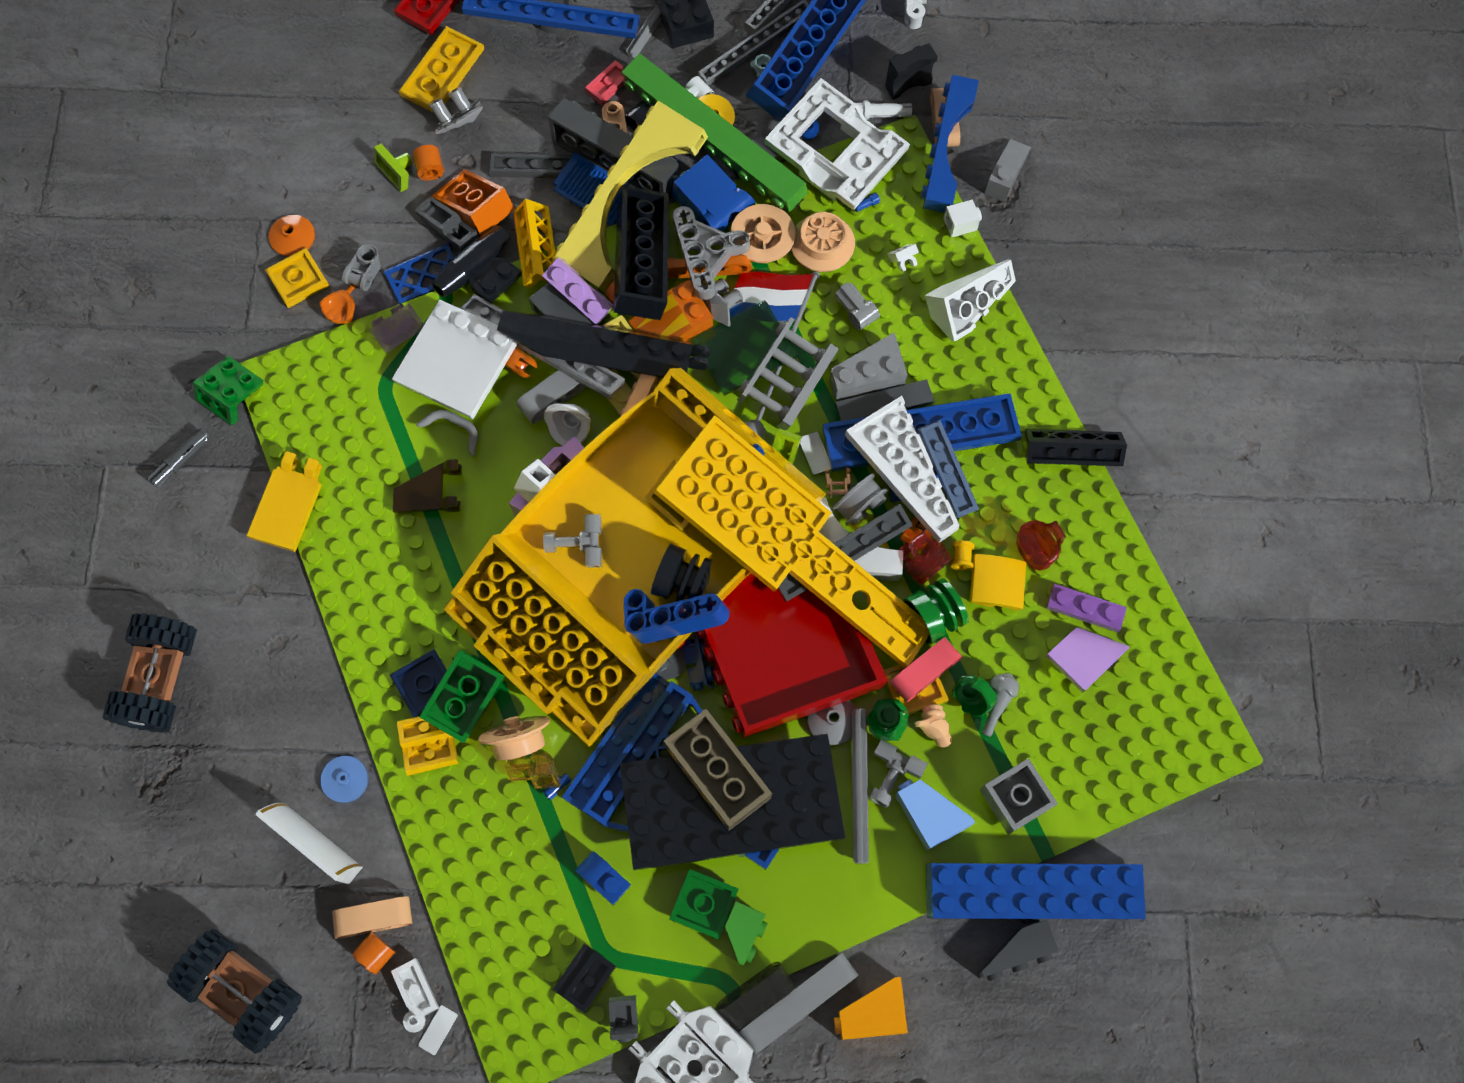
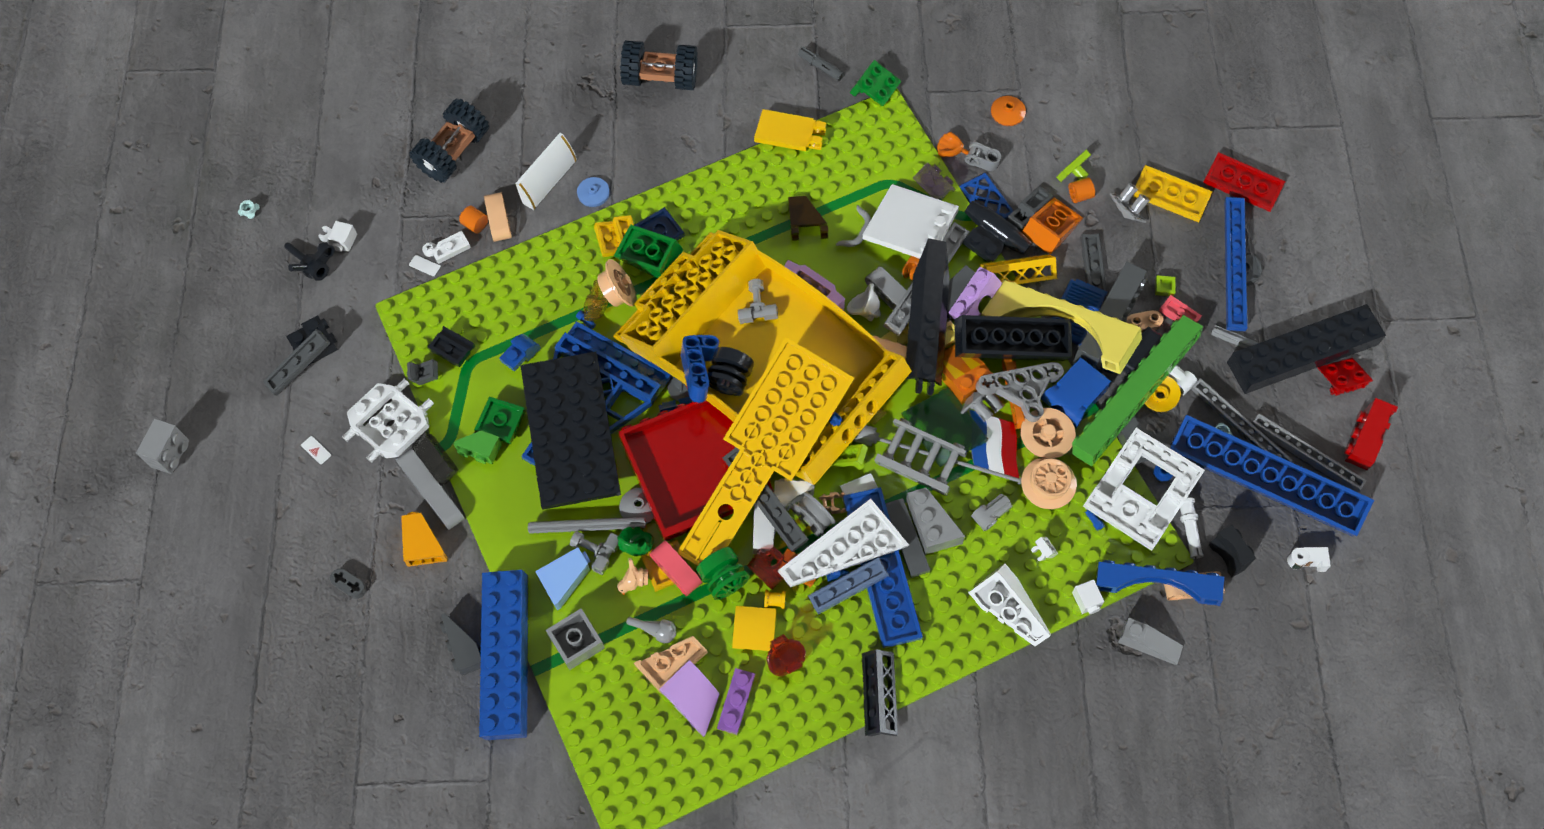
camera: 90 degrees right, 5 degrees down
yellow tile [265,248,329,308] -> none
white brick [514,459,556,502] -> none
dark tan brick [663,709,772,831] -> none
green hair [952,675,998,717] -> none
none -> light nougat wing [634,636,708,694]
none -> lime plate [1155,275,1175,297]

